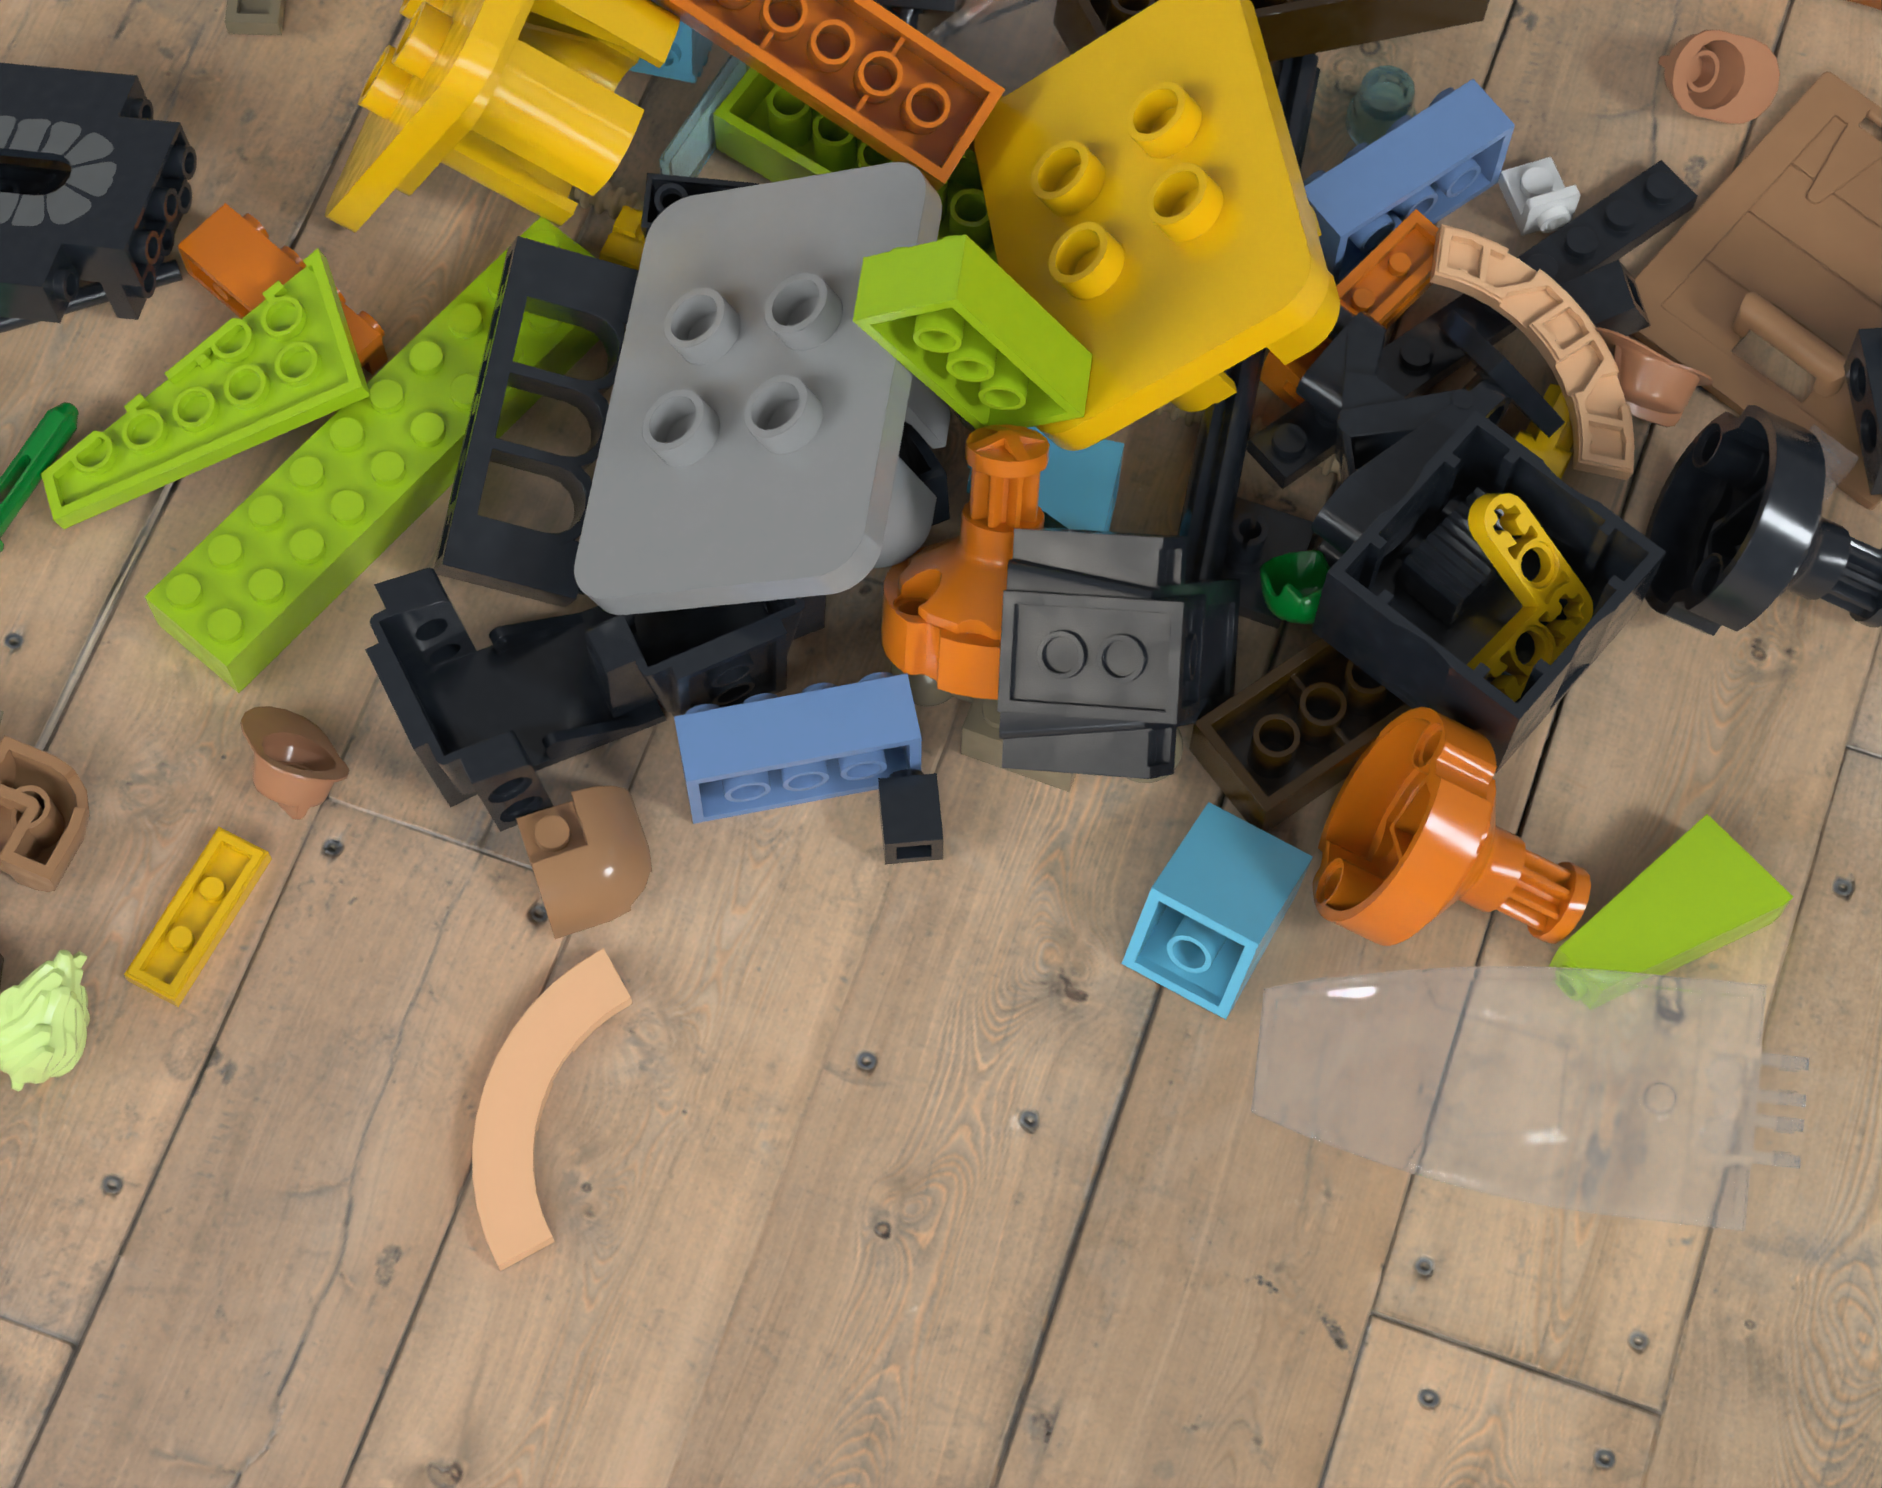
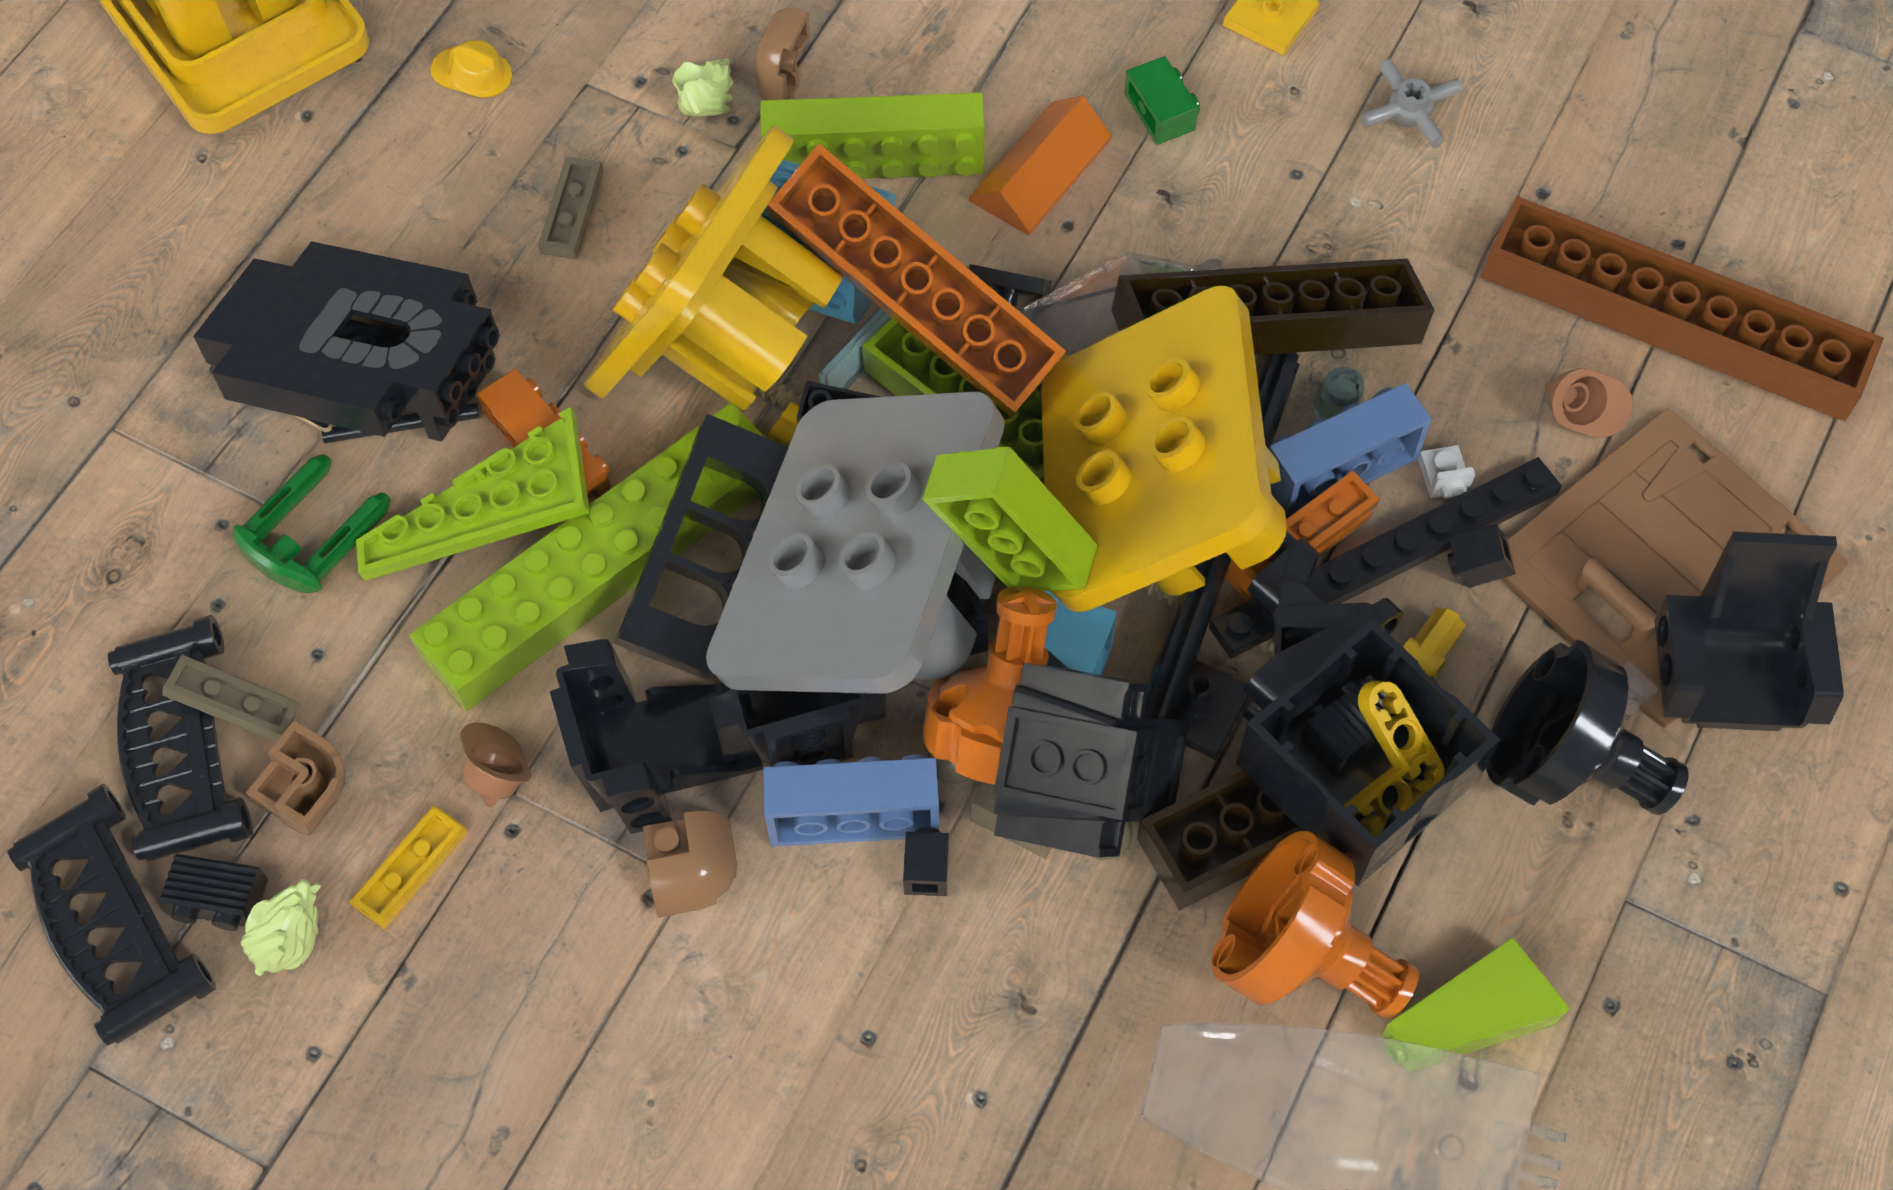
camera: 10 degrees right, 5 degrees down
light nougat tile [472,948,633,1271] -> none
medium azure slope [1121,802,1313,1020] -> none
green hair [1260,550,1331,624] -> none
light nougat tile [1430,224,1635,480] -> none
black tile [1437,309,1565,438] -> none
nougat piece [1595,327,1714,428] -> none

